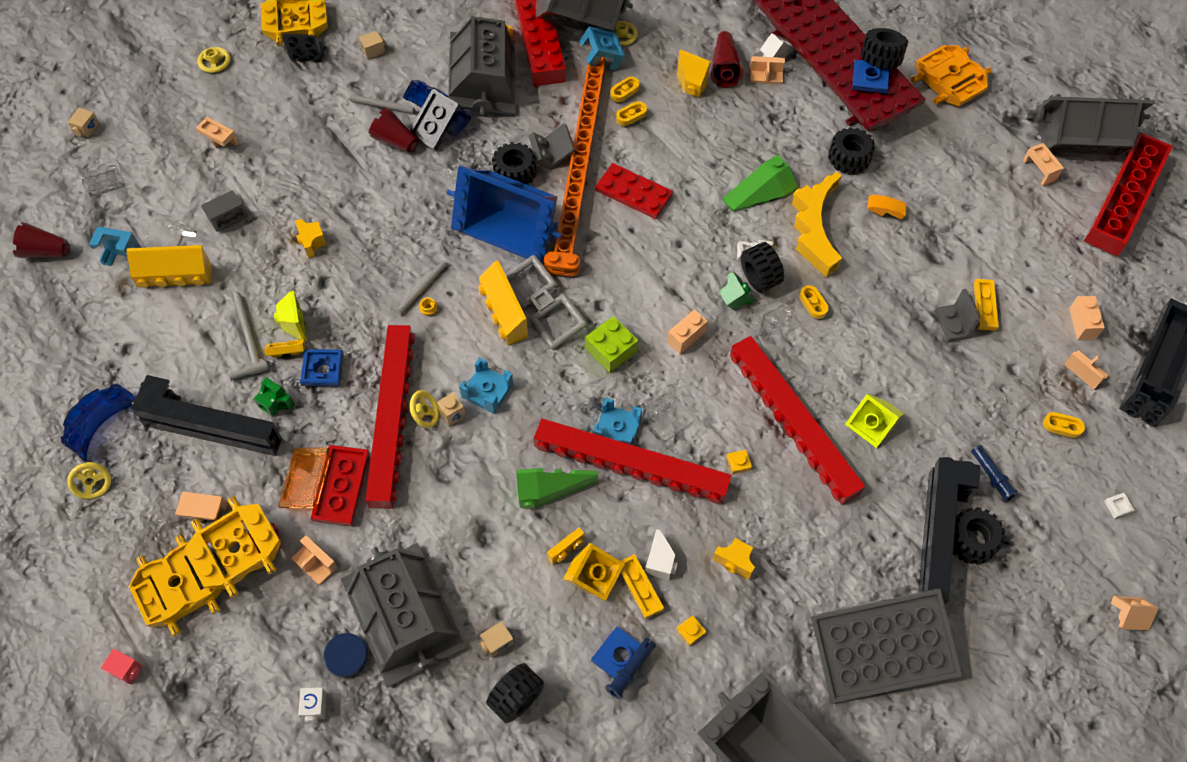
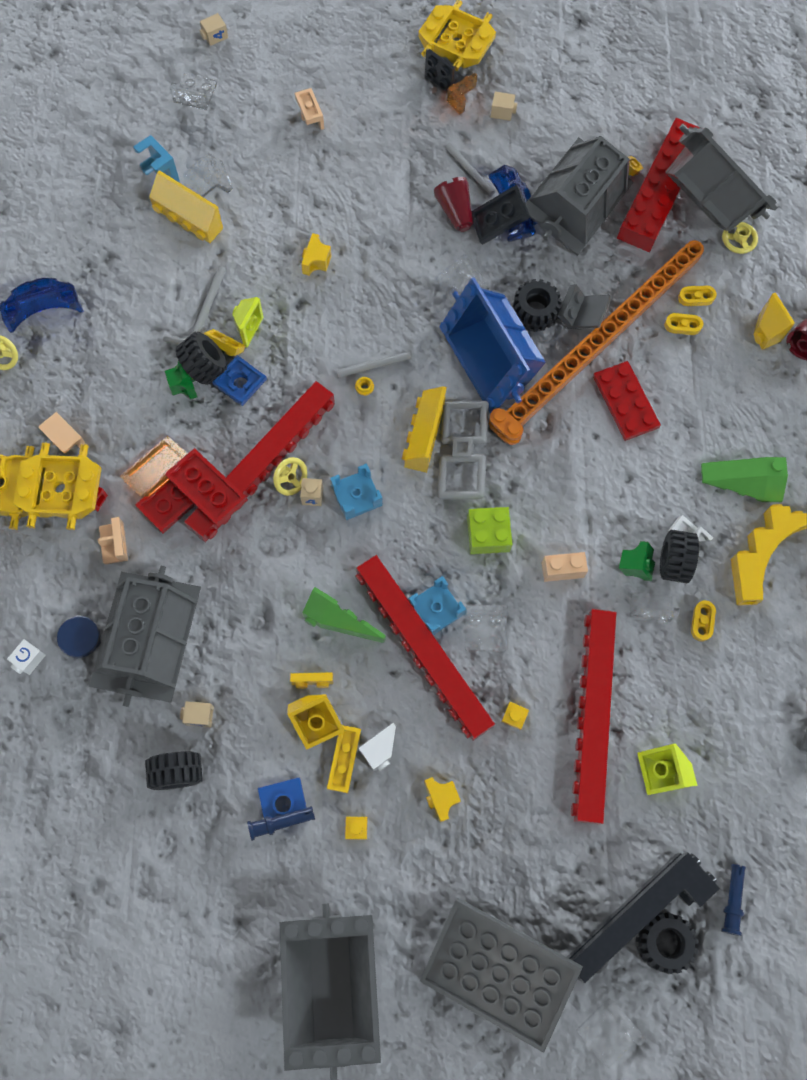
camera: 35 degrees right, 10 degrees up
dark red cone [13,222,70,258] -> none
black brick [131,375,283,456] -> none
light yellow piece [197,47,230,73] -> none
dark grey bracket [201,191,248,232] -> none
dark azure panel [580,26,625,71] -> none
none -> red plate [165,448,248,527]
none -> black tyre [175,331,227,385]
none -> clear orange bracket [447,73,478,115]

